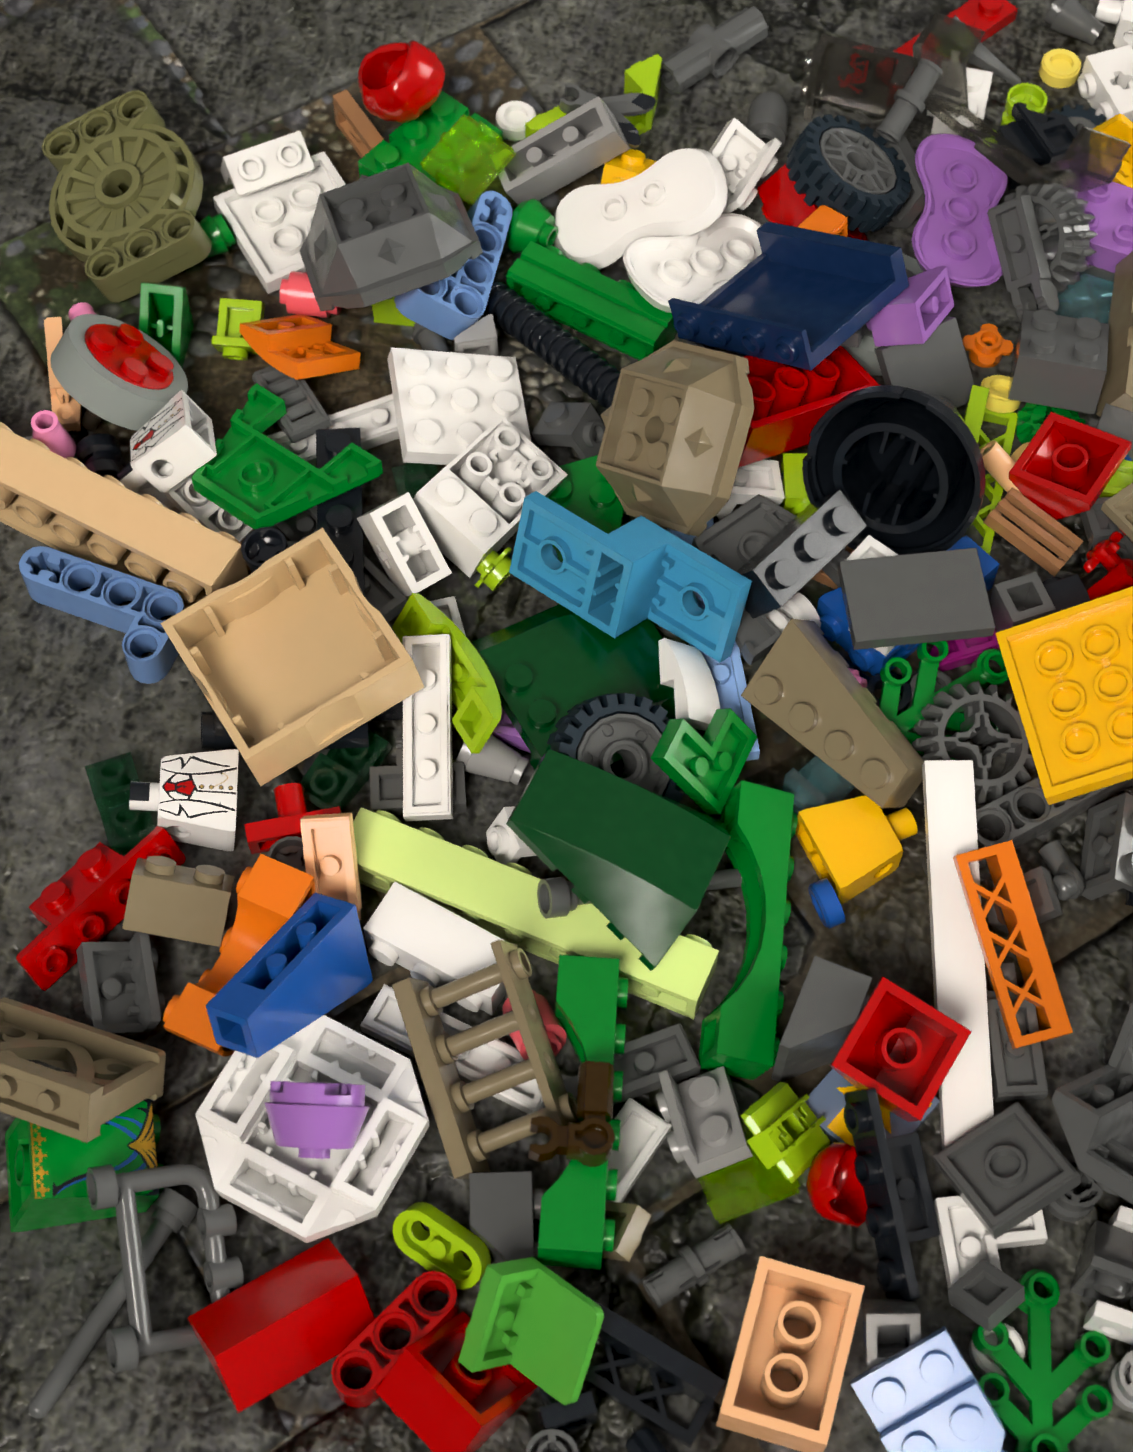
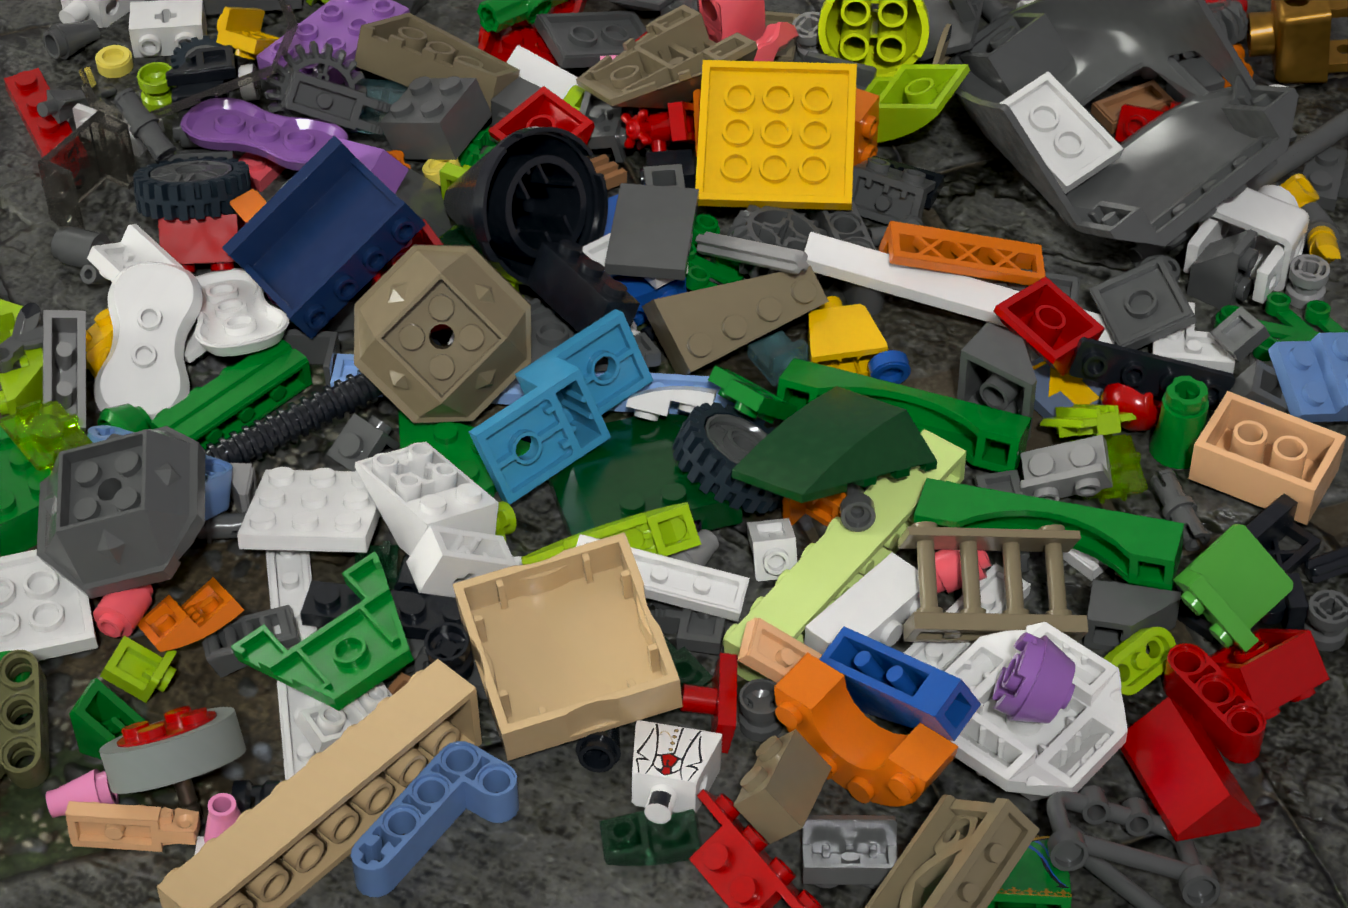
camera: 75 degrees left, 15 degrees down
white torso [117,390,217,493] -> none
dark brown bar [529,1061,615,1167] -> none
none -> light grey axle [695,232,809,274]
none -> green plant [1149,376,1209,469]

